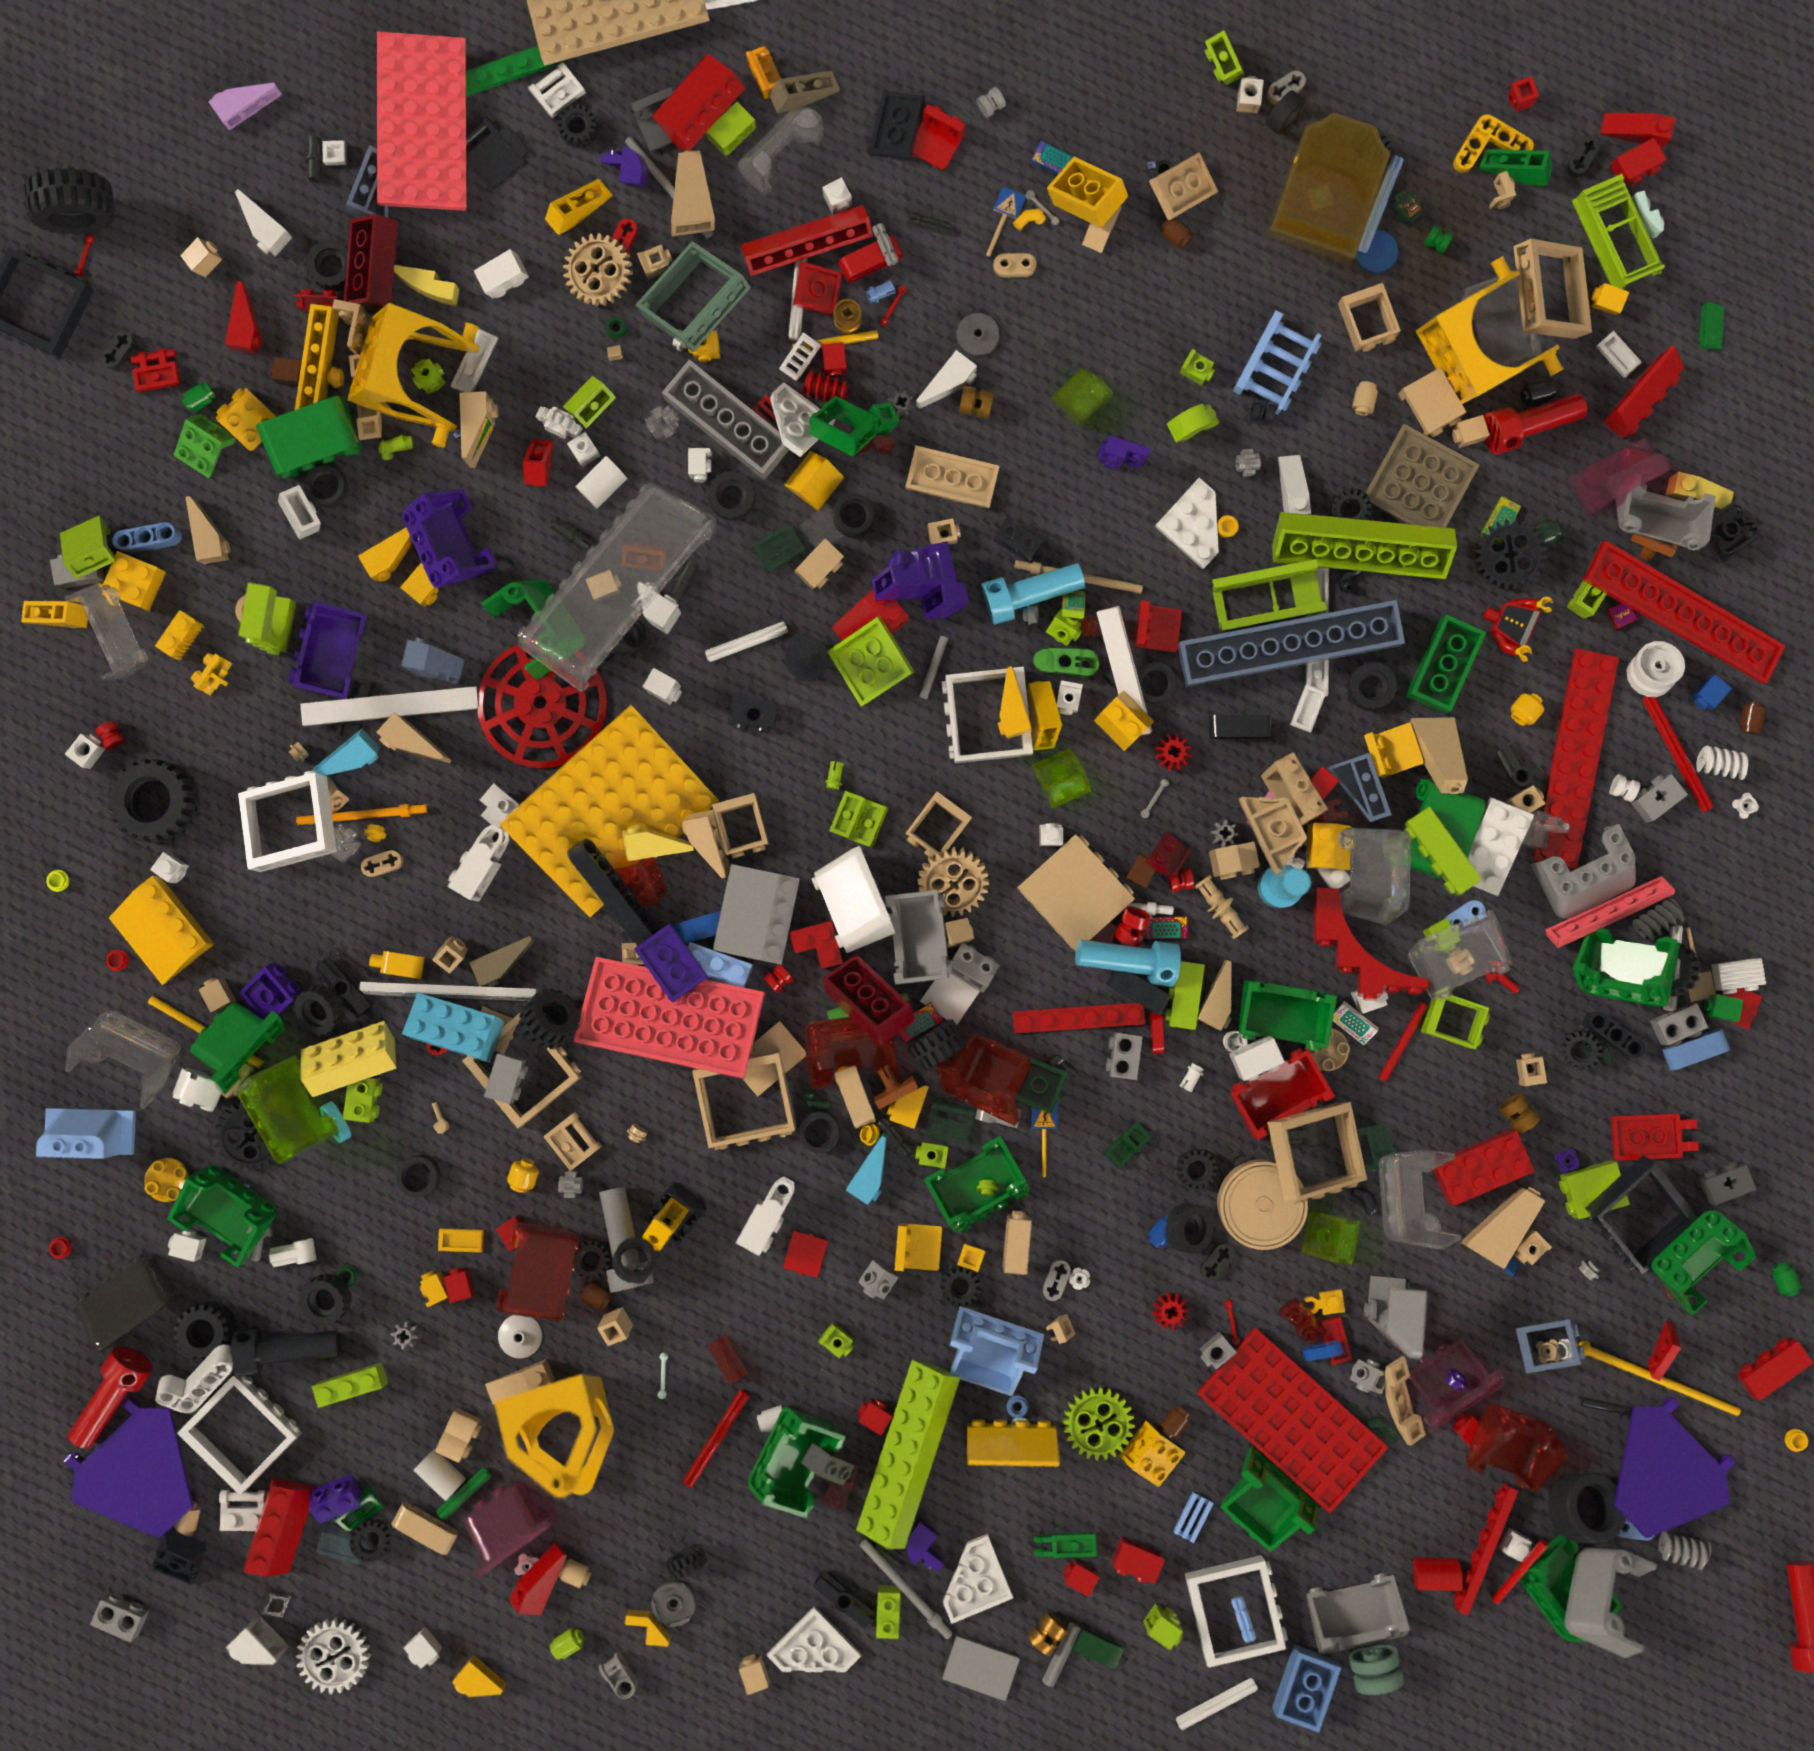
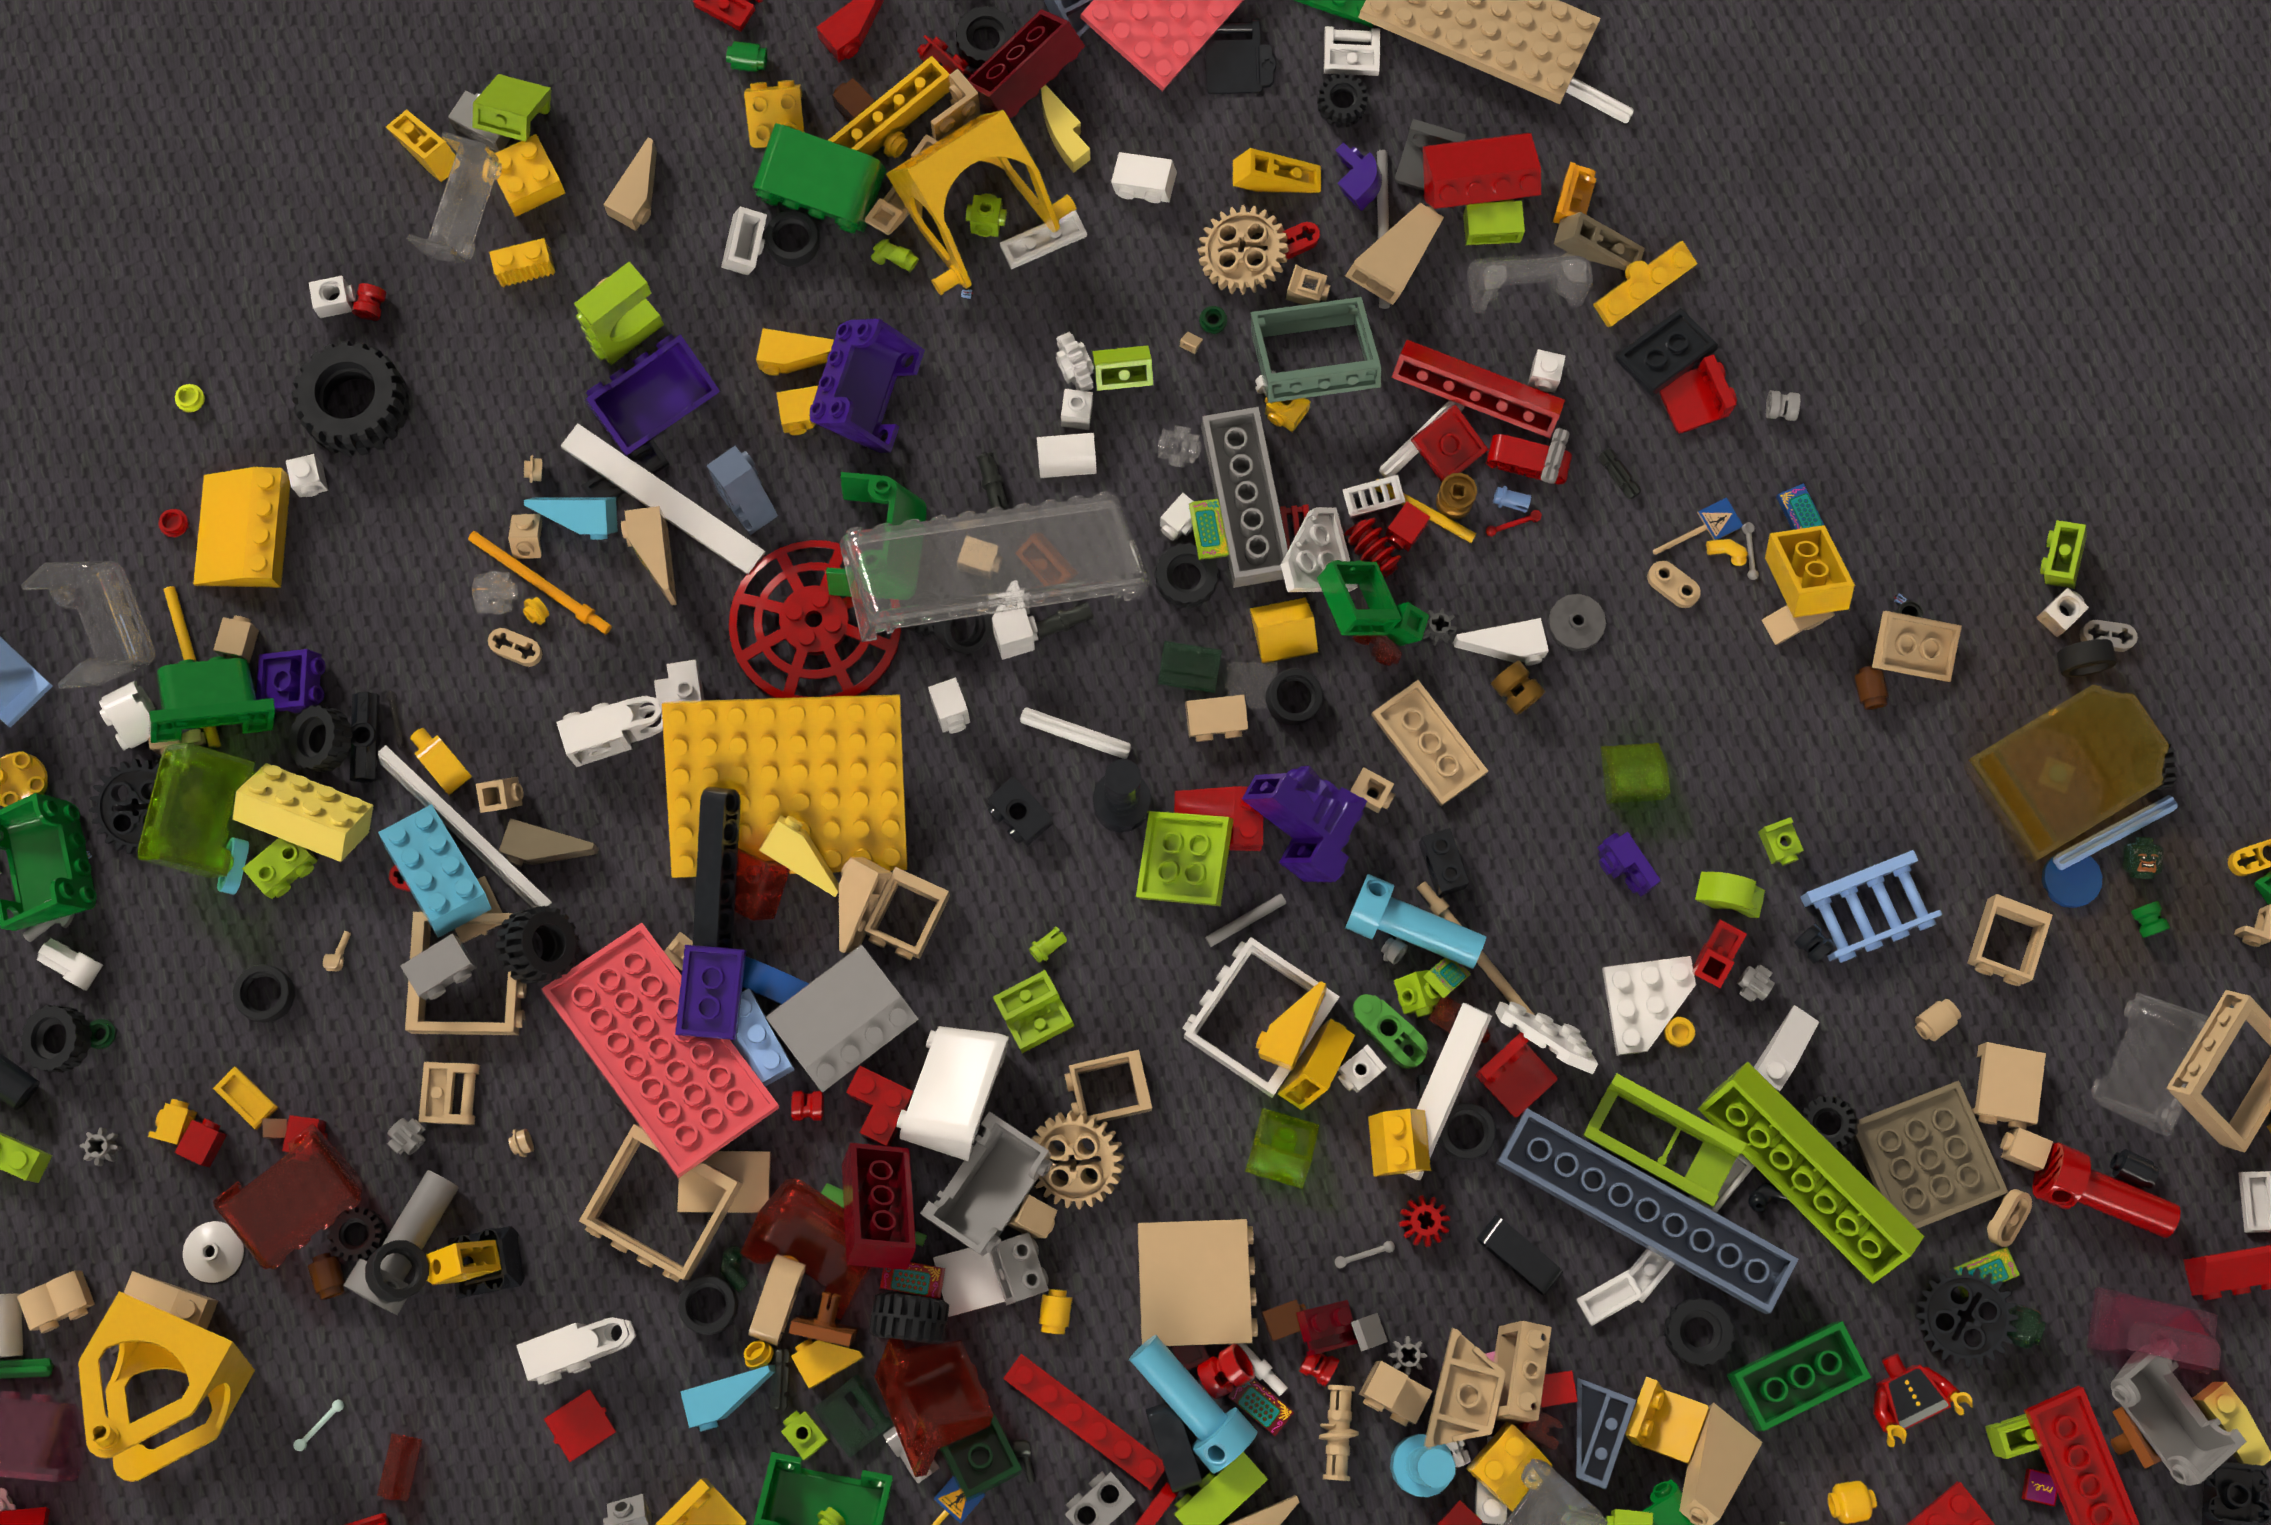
camera: 35 degrees right, 10 degrees down
medium blue beam [113,522,182,554] -> none
bright green bracket [174,414,236,478] -> none
yellow hips [191,653,232,696] -> none
white window [238,771,337,872] -> none
tan slope [460,392,498,468] -> none
yellow head [507,1158,539,1193] -> none
red slope [523,439,554,487] -> none
tan brick [597,1307,633,1346] -> none
white brick [1039,823,1063,847] -> none
yellow piece [1416,256,1564,404] -> none
none -> tan piece [262,1119,287,1139]
none -> yellow brick [1039,1289,1072,1334]
none -> tile [1189,499,1229,560]
none -> light grey tile [1351,1313,1388,1351]
none -> white plate [1495,1001,1598,1074]
none -> yellow hinge [1593,241,1698,327]
none -> red brick [1692,919,1747,988]
none -> tan plate [1987,1189,2032,1247]

